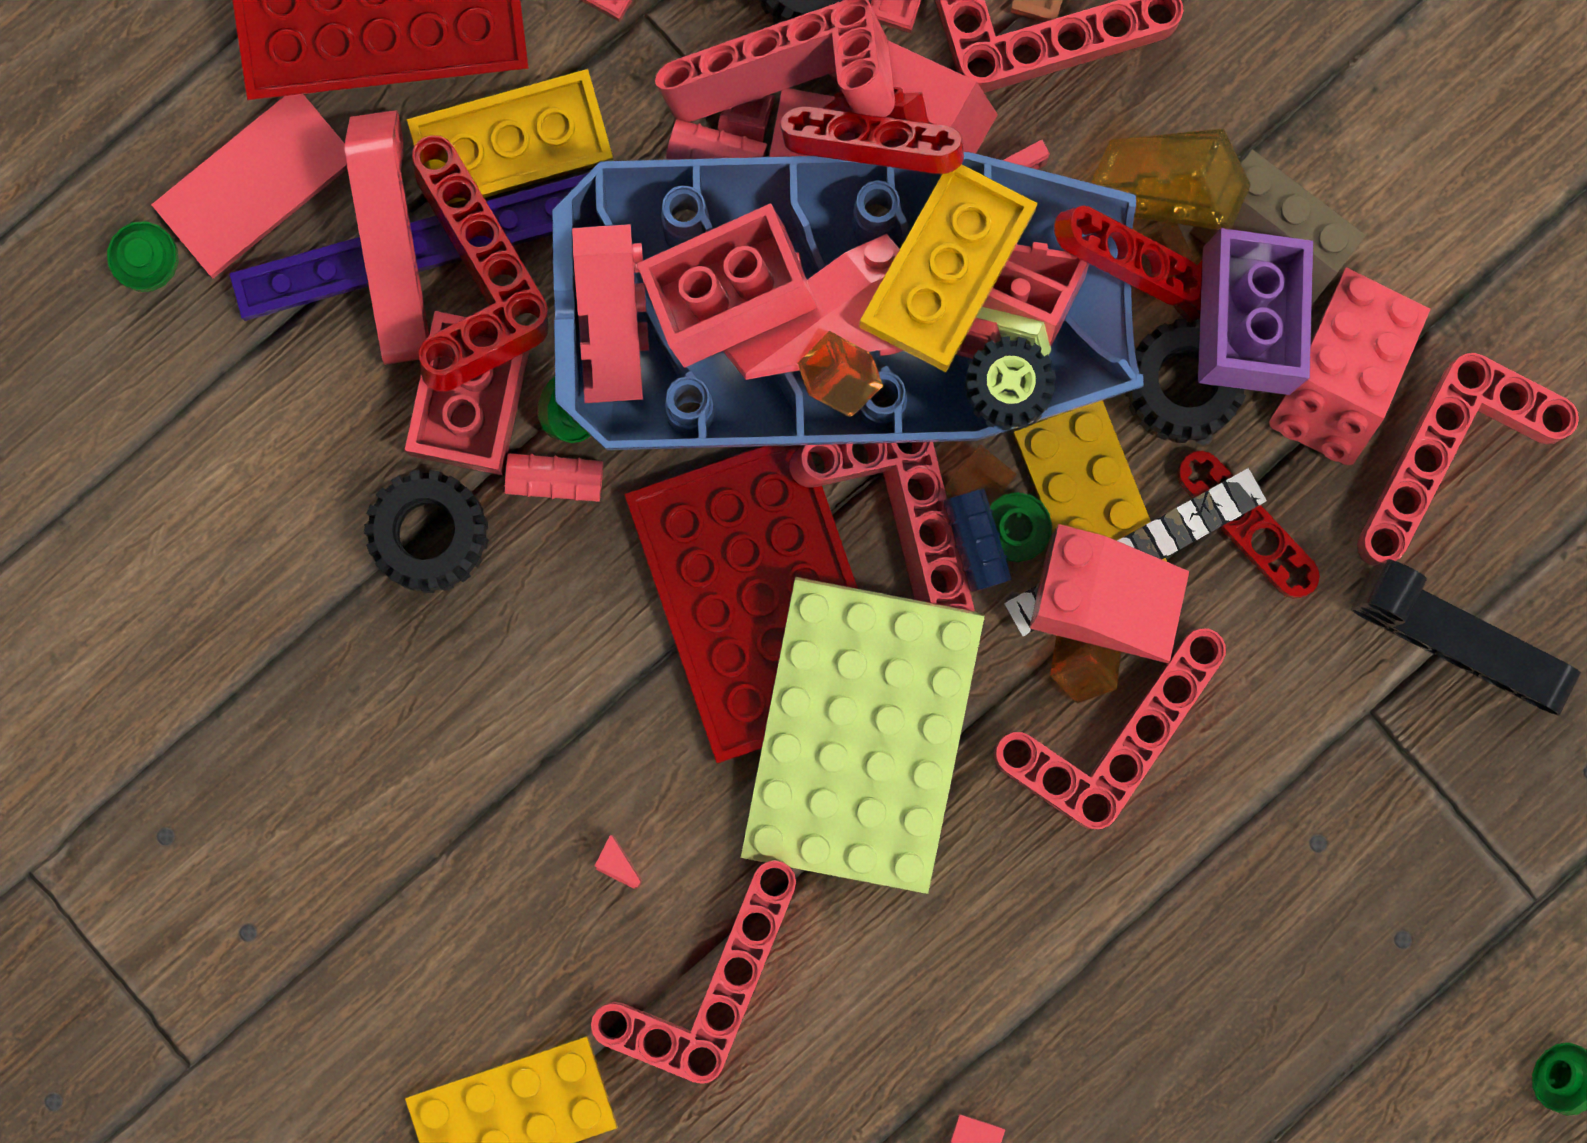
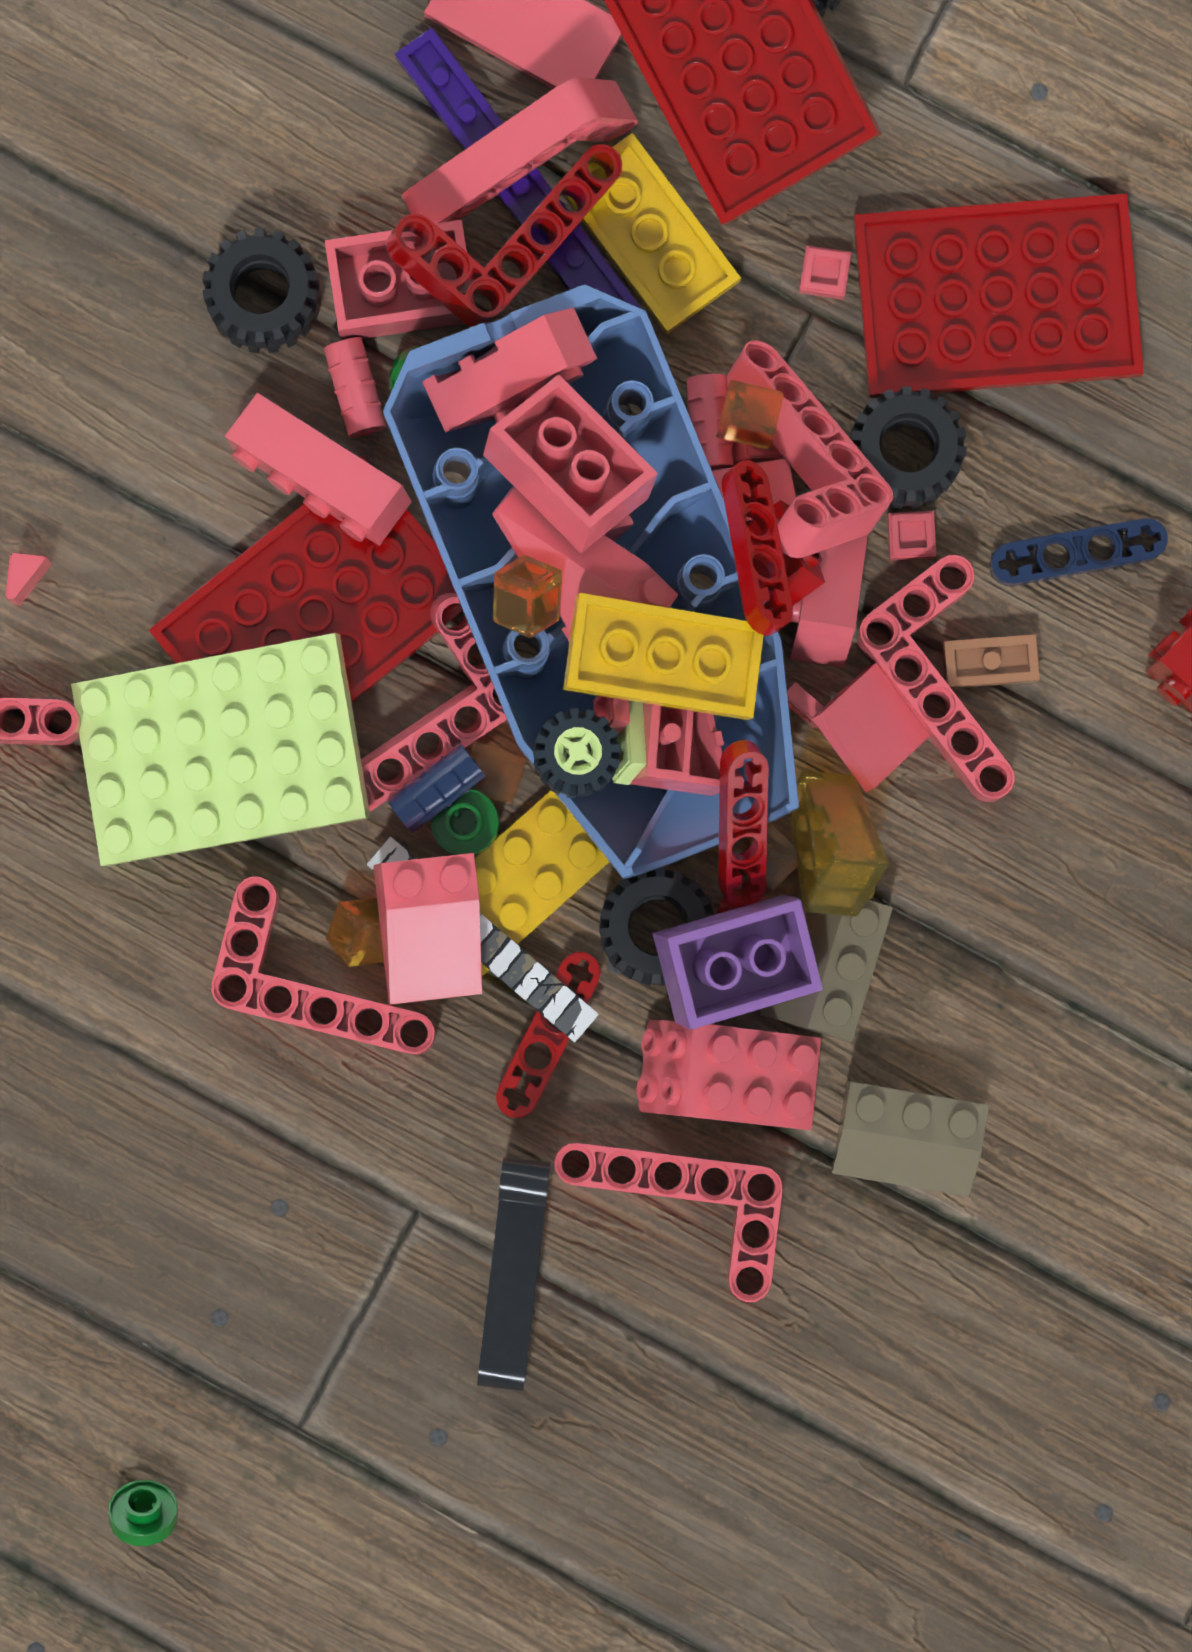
camera: 60 degrees right, 0 degrees up
none -> coral brick [225,393,412,546]
none -> clear orange panel [716,379,784,449]
none -> coral tile [811,663,929,792]
none -> dark tan slope [831,1082,989,1197]

